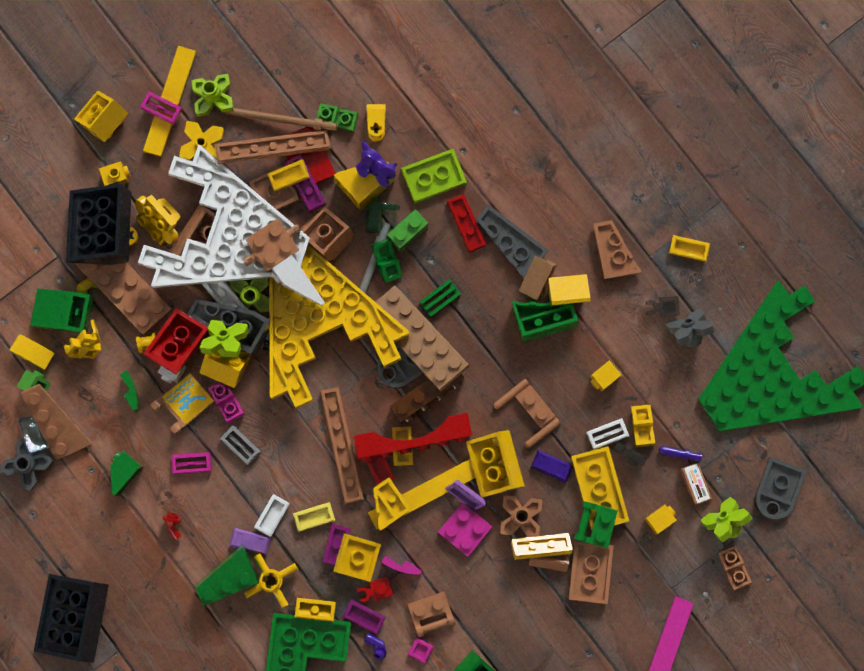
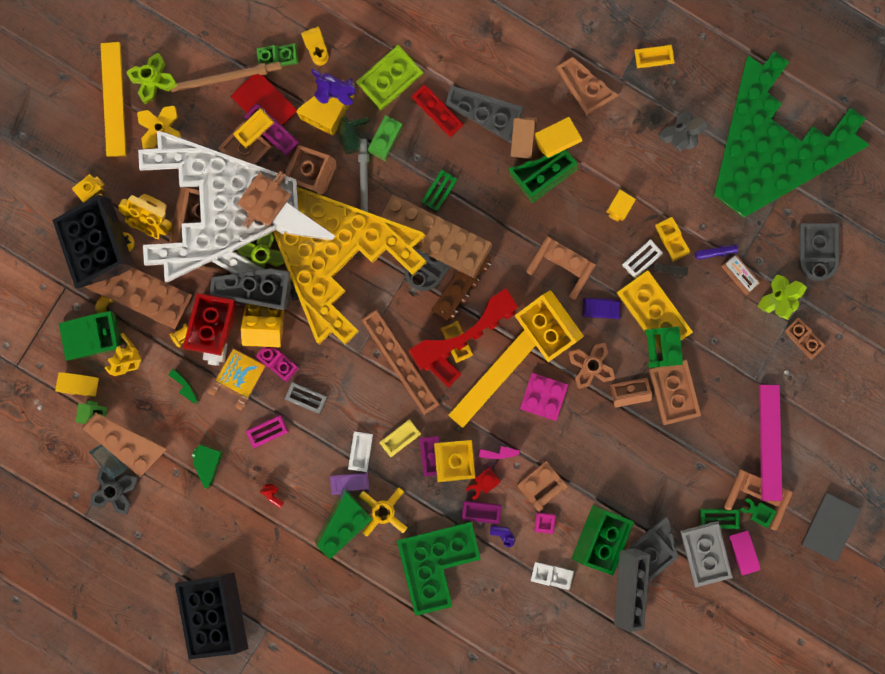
camera: 20 degrees left, 5 degrees up
yellow slope [74,91,129,142] -> none
dark pink tile [140,91,183,125] -> none
lime plant [200,320,249,358] -> none
nougat tile [214,130,331,164] -> none
yellow slope [295,598,336,622] -> none
green slope [371,238,402,283] -> none
yellow wing [373,478,411,531] -> none
medium lavender tile [445,480,485,511] -> none
plate [511,533,573,560] -> none
yellow brick [645,505,677,534] -> none

